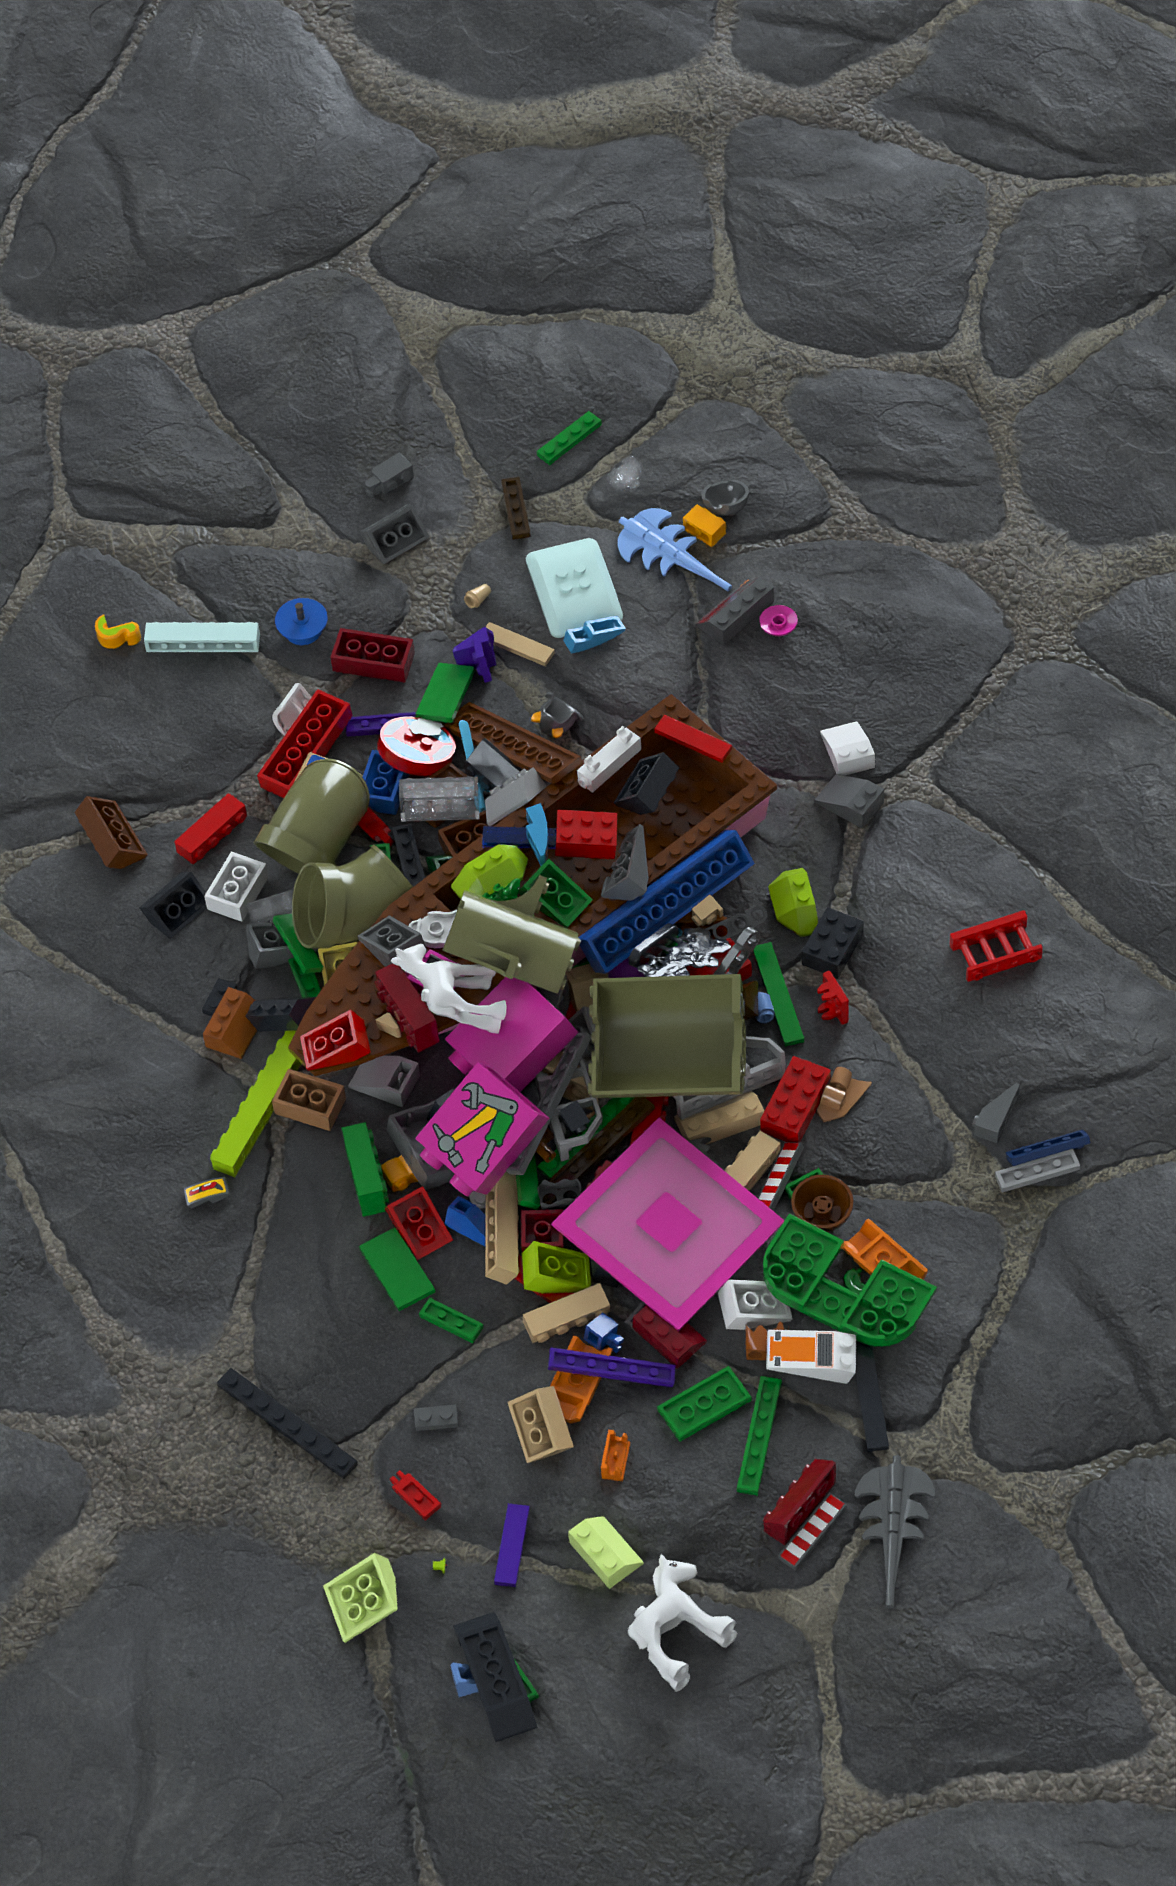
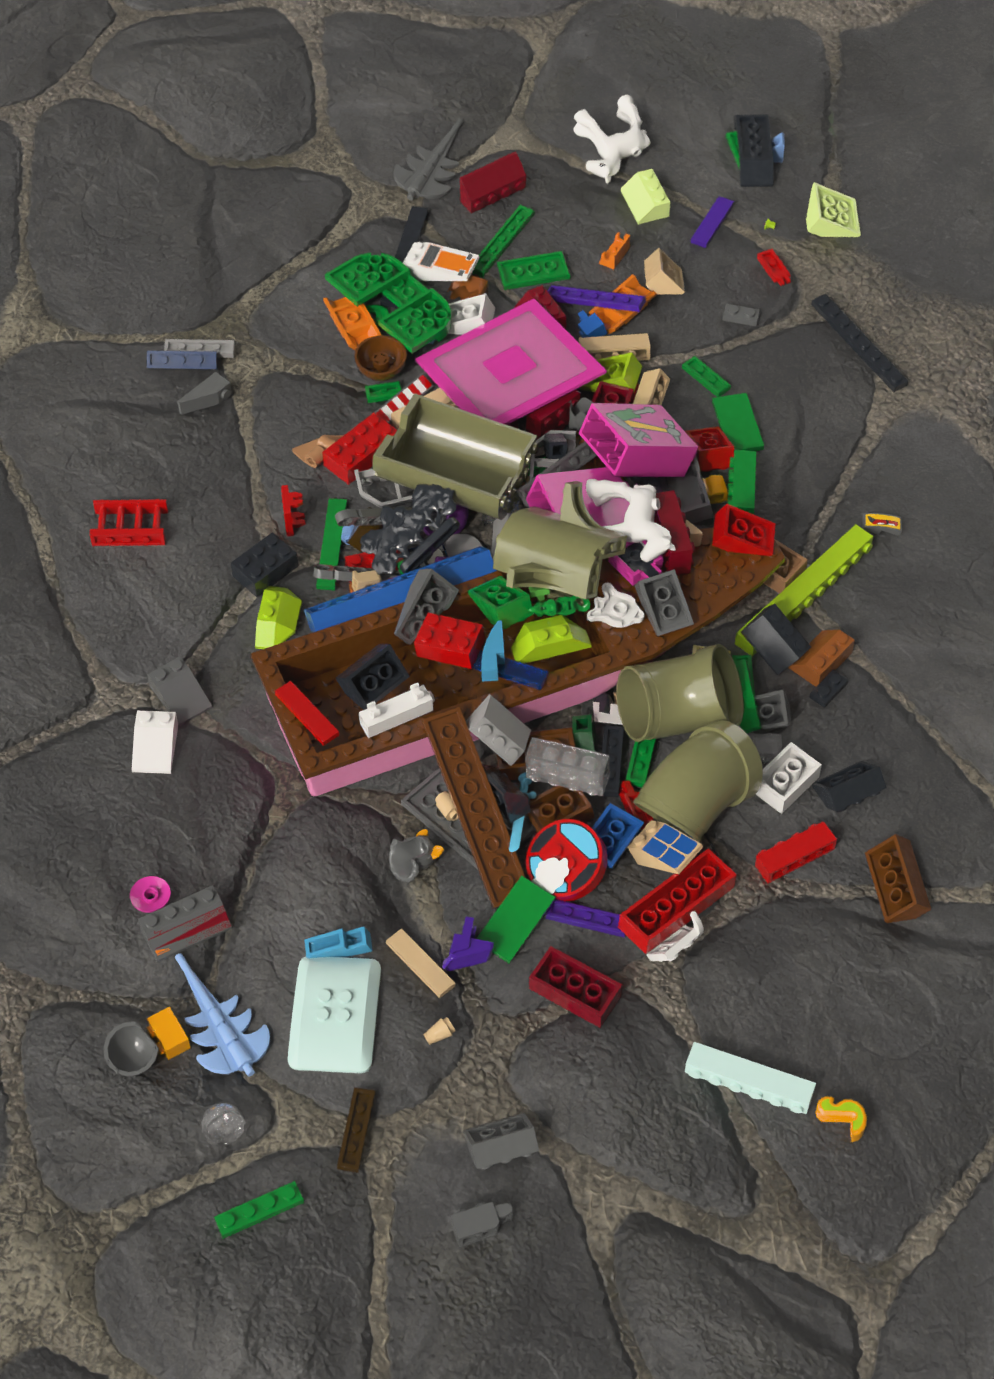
camera: 165 degrees left, 0 degrees up
blue piece [275,598,328,645] -> none

